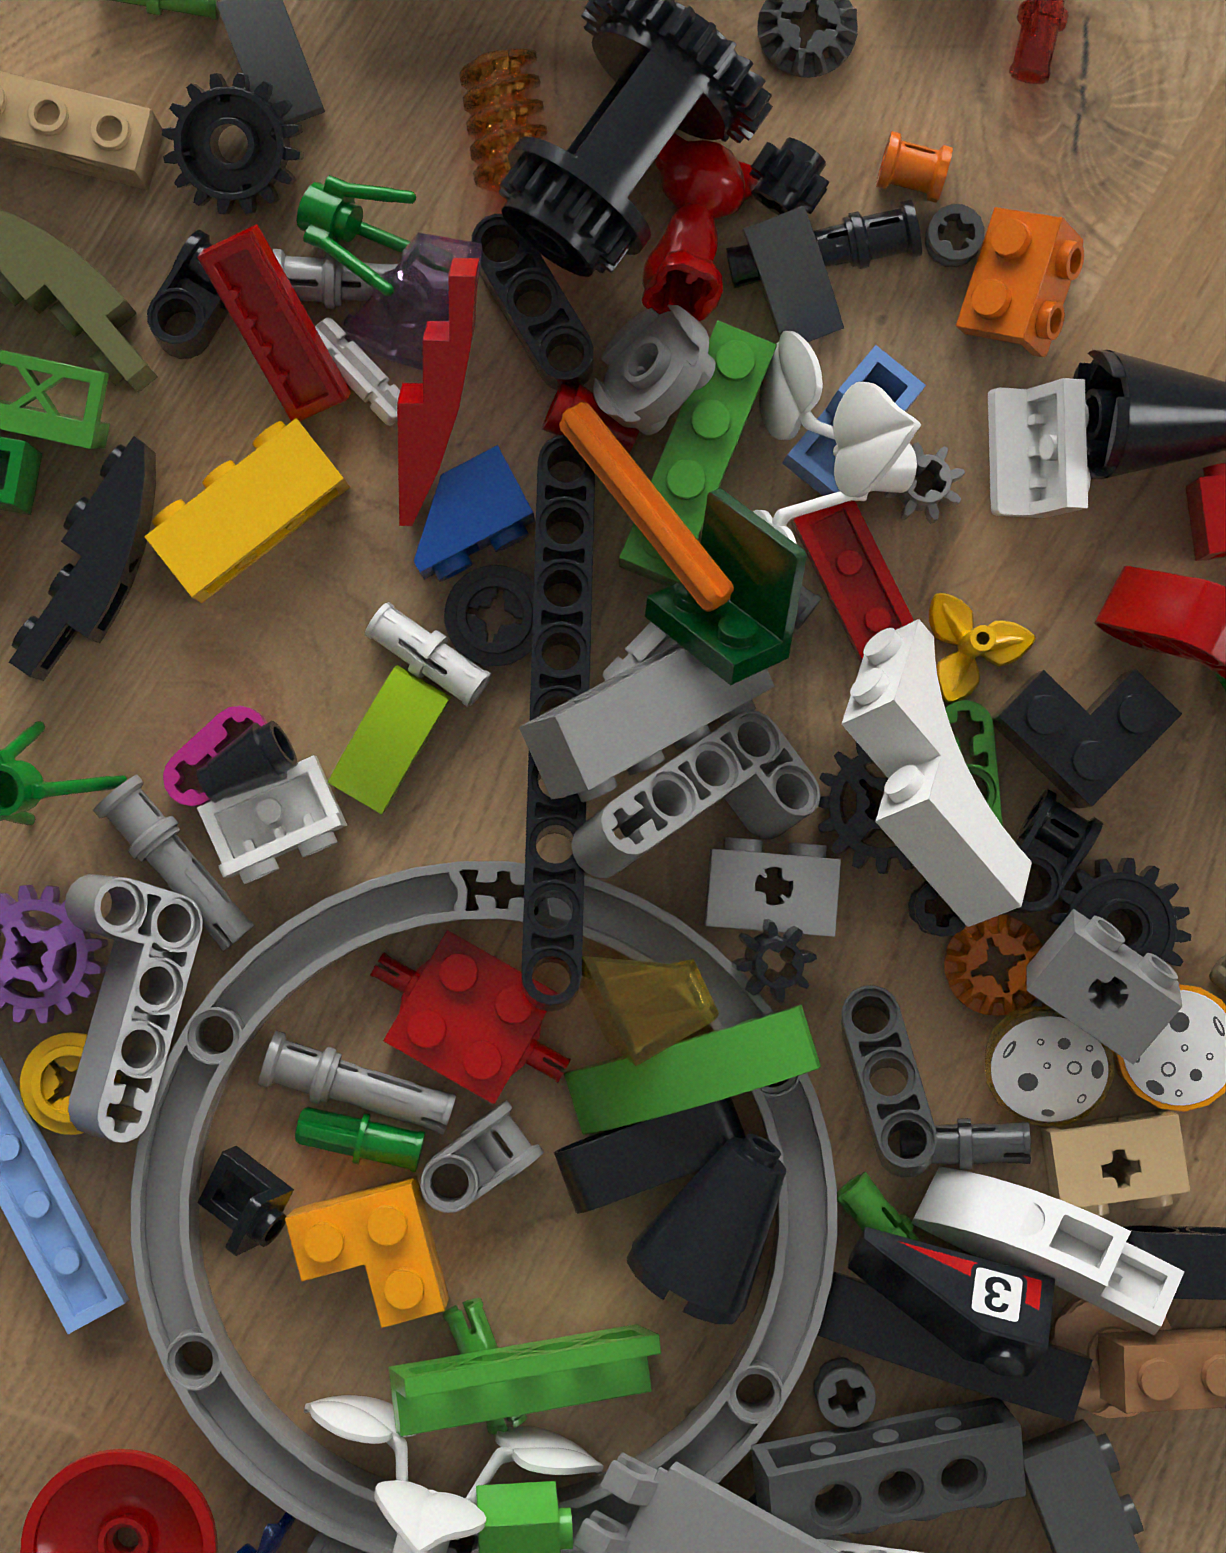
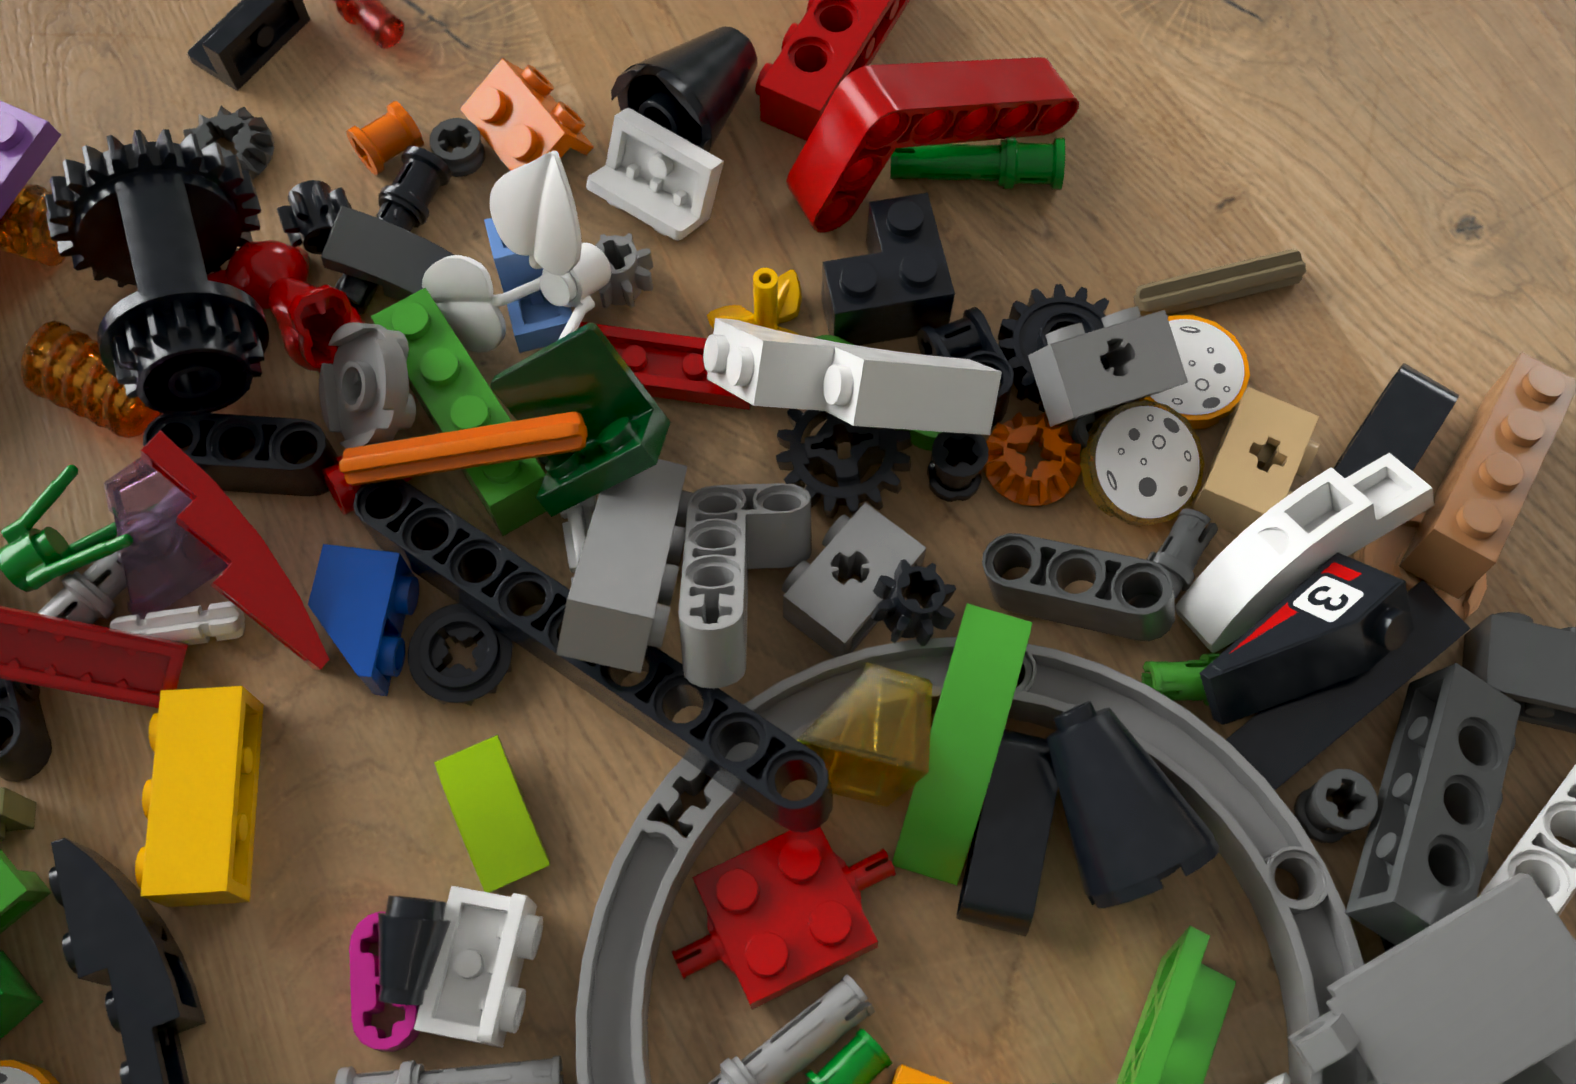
camera: 60 degrees left, 20 degrees down
white pin [365,602,492,707] -> none
light grey piece [420,1100,544,1213] -> none

